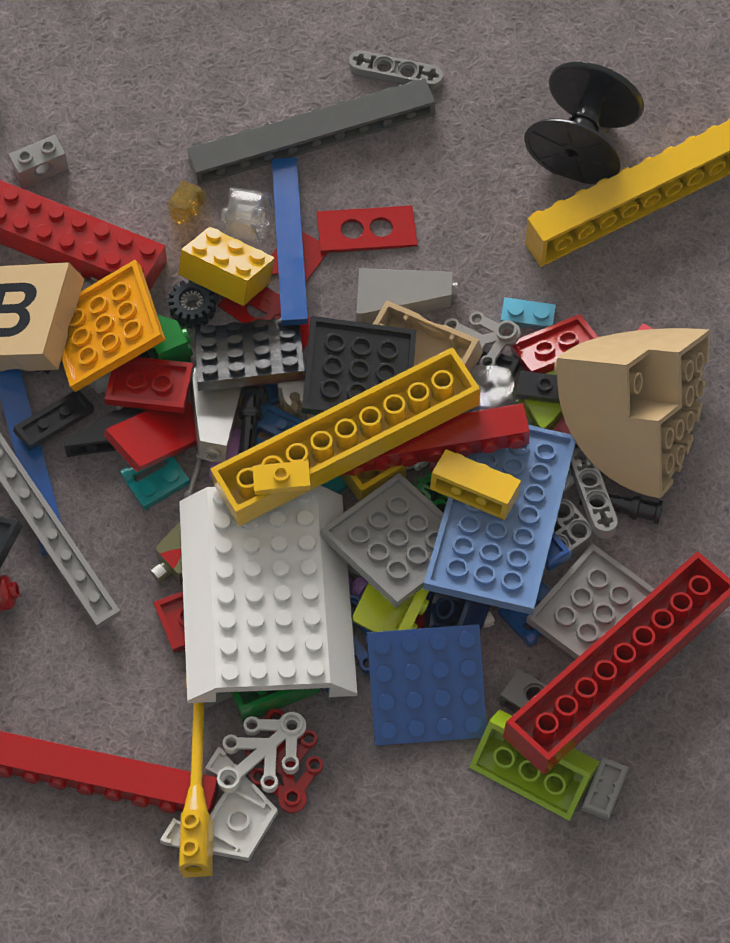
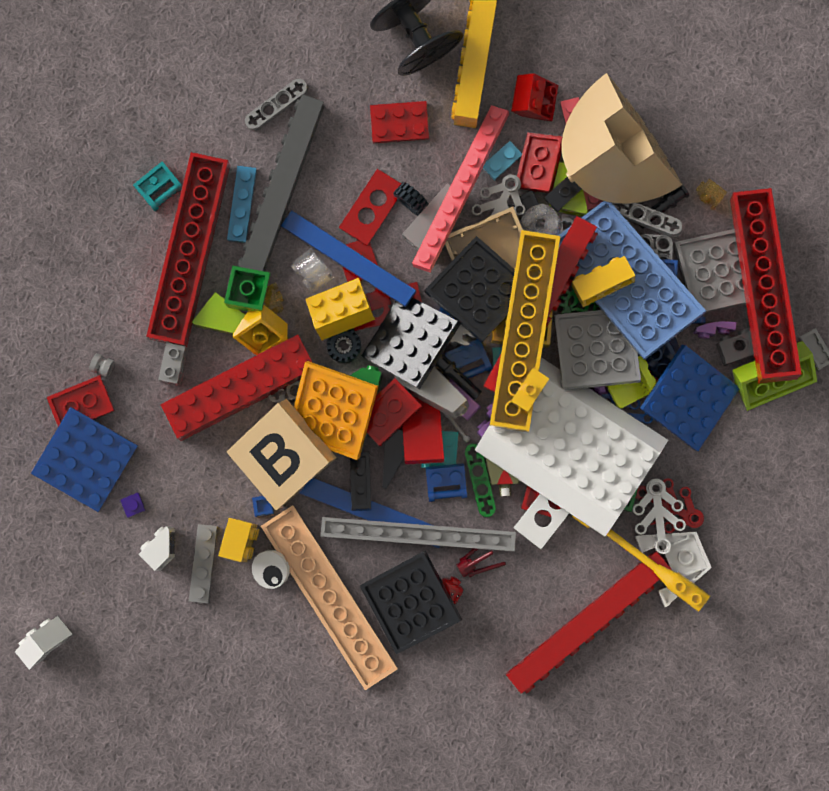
camera: 50 degrees left, 20 degrees up
none -> teal plate [133,161,182,212]
none -> red brick [146,152,231,347]
none -> lime slope [192,292,245,335]
none -> green slope [224,266,271,311]
none -> dark azure plate [227,166,257,243]
none -> yellow slope [233,305,288,355]
none -> red plate [370,101,429,143]
none -> black bush [393,182,429,216]
none -> coral plate [412,105,509,273]
none -> blue plate [425,463,467,502]
none -> dark red plant [456,548,506,577]
none -> green beam [465,444,496,517]
none -> red slope [511,73,559,122]
none -> white piece [513,494,569,549]
none -> medium lavender slope [693,321,737,339]
none -> clear yellow brick [696,178,727,210]

